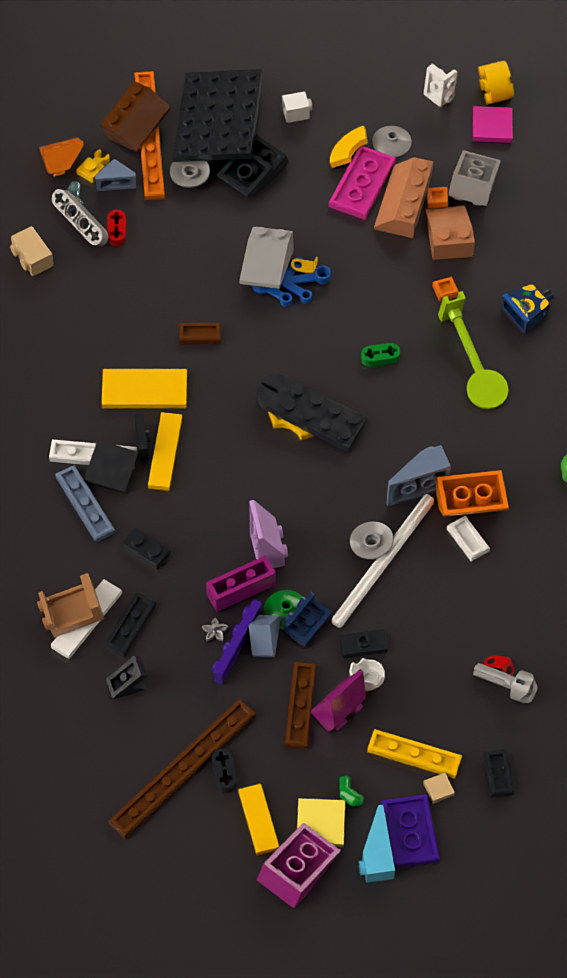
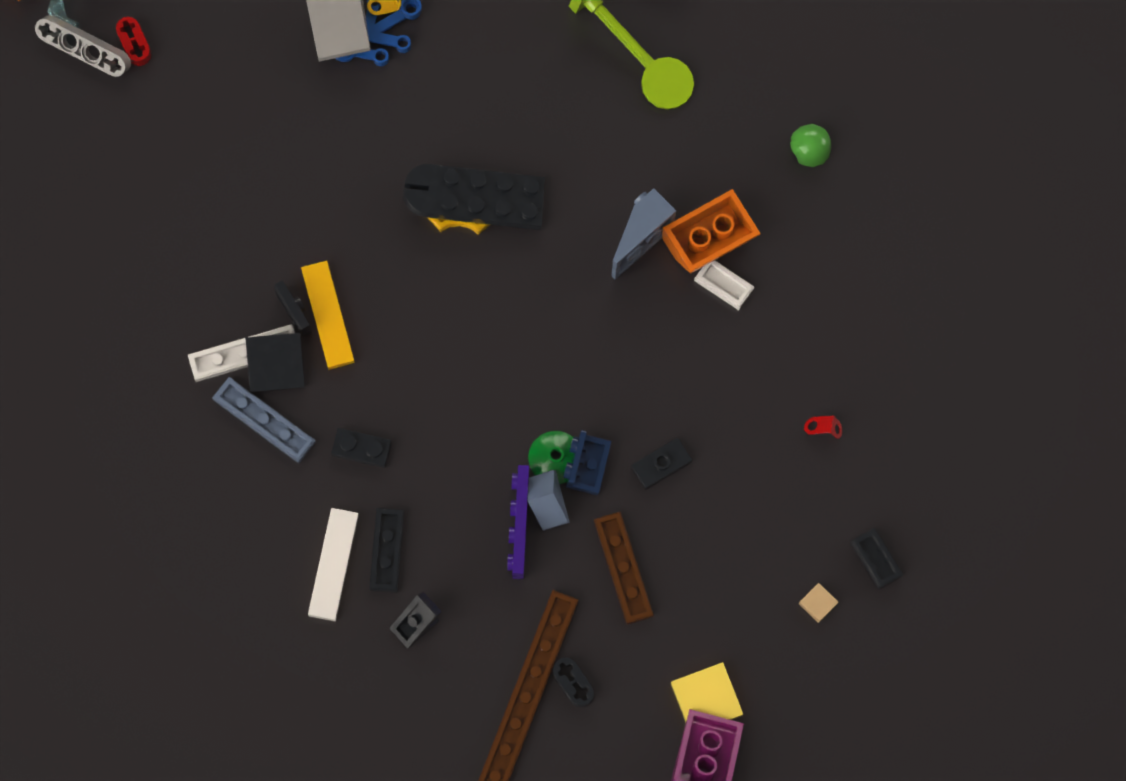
camera: 25 degrees left, 15 degrees up
tan brick [10,226,54,276] -> none
medium nougat panel [37,573,105,638] -> none
yellow tile [102,369,187,408] -> none
reddish brown tile [179,323,221,344] -> none
light grey plant [202,618,229,641] -> none
magenta brick [206,555,276,612] -> none
yellow tile [238,784,279,856] -> none
lavender slope [249,500,288,568] -> none
magenta slope [310,669,366,732] -> none
white axle [332,494,434,628] -> none
green arm [339,776,364,807] -> none
white hair [349,658,385,691] -> none
light grey dish [350,522,394,559] -> none
medium azure slope [359,805,395,883] -> none
green beam [361,343,400,367] -> none
yellow tile [367,729,462,779] -> none
dark purple tile [381,794,440,868] -> none
light grey piece [473,663,538,703] -> none

